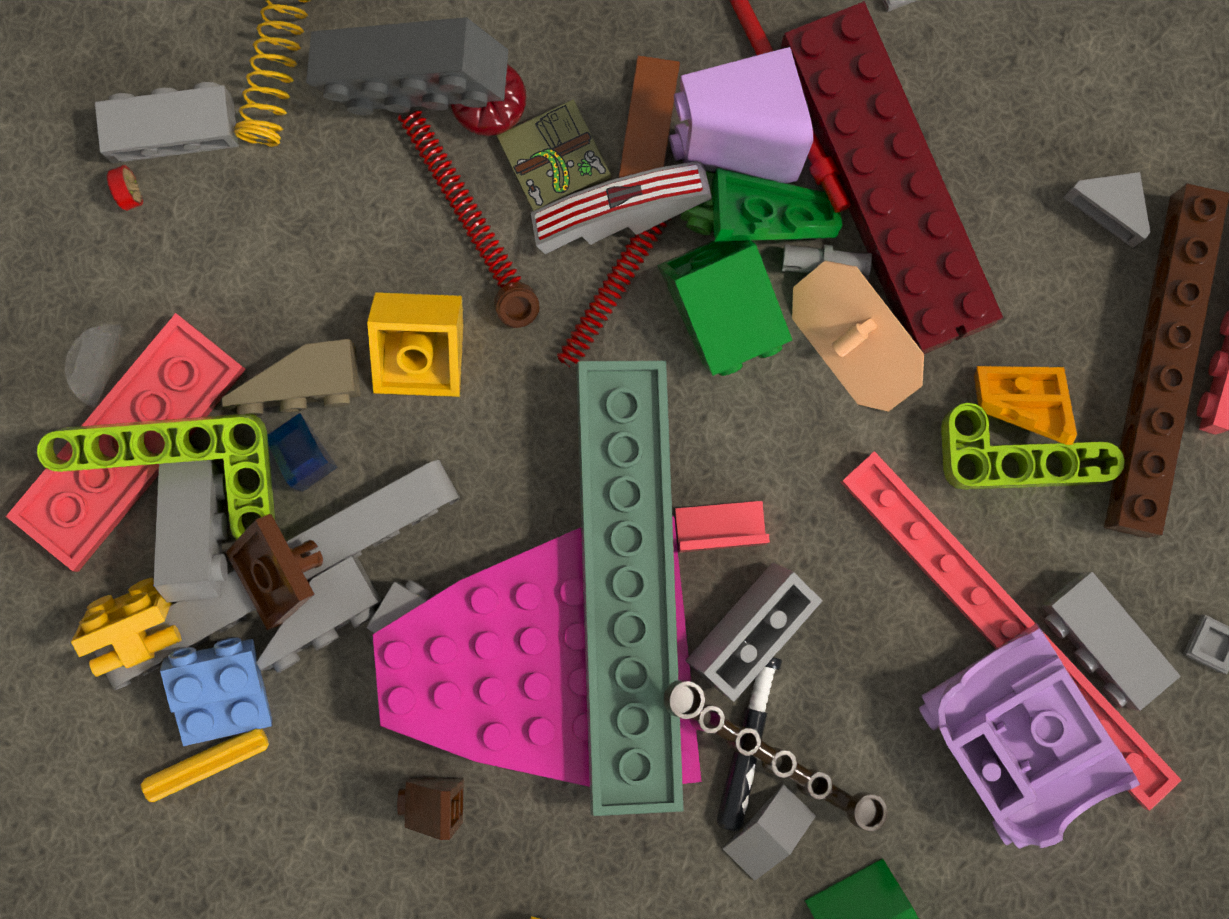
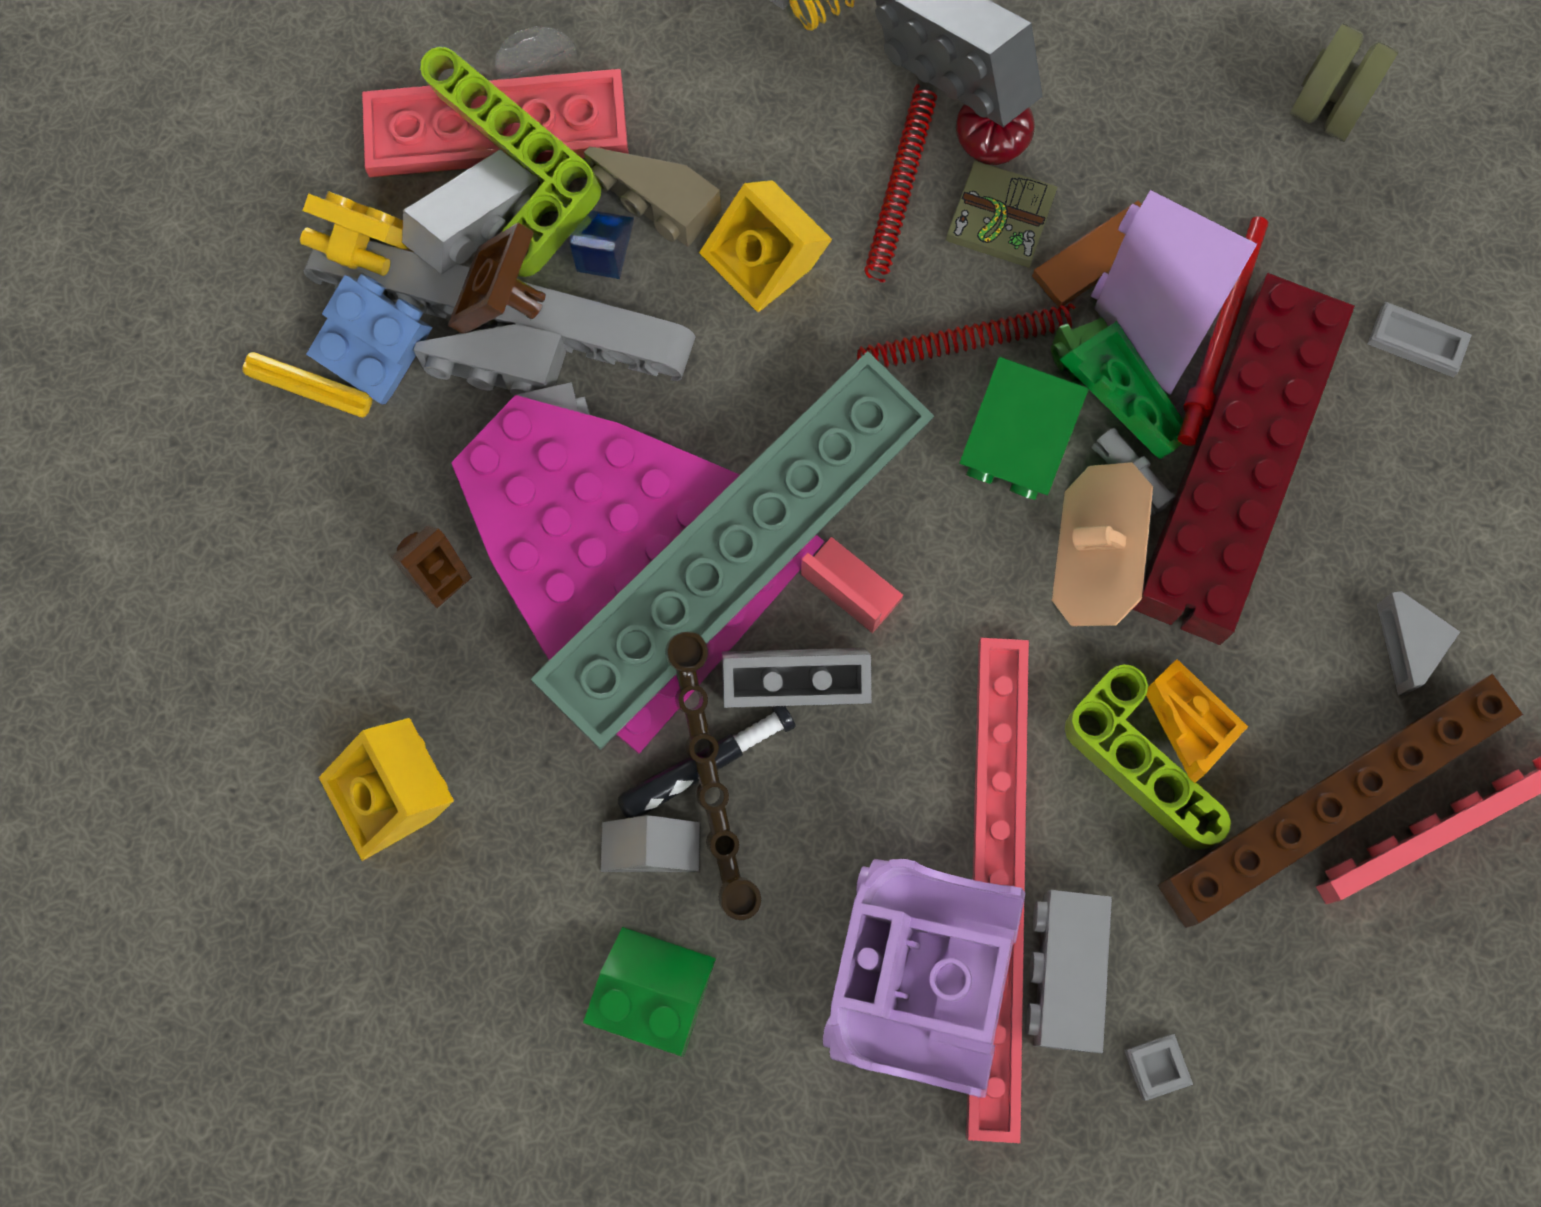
camera: 45 degrees right, 10 degrees down
reddish brown tile [494,282,540,328] -> none
slope [531,161,712,254] -> none

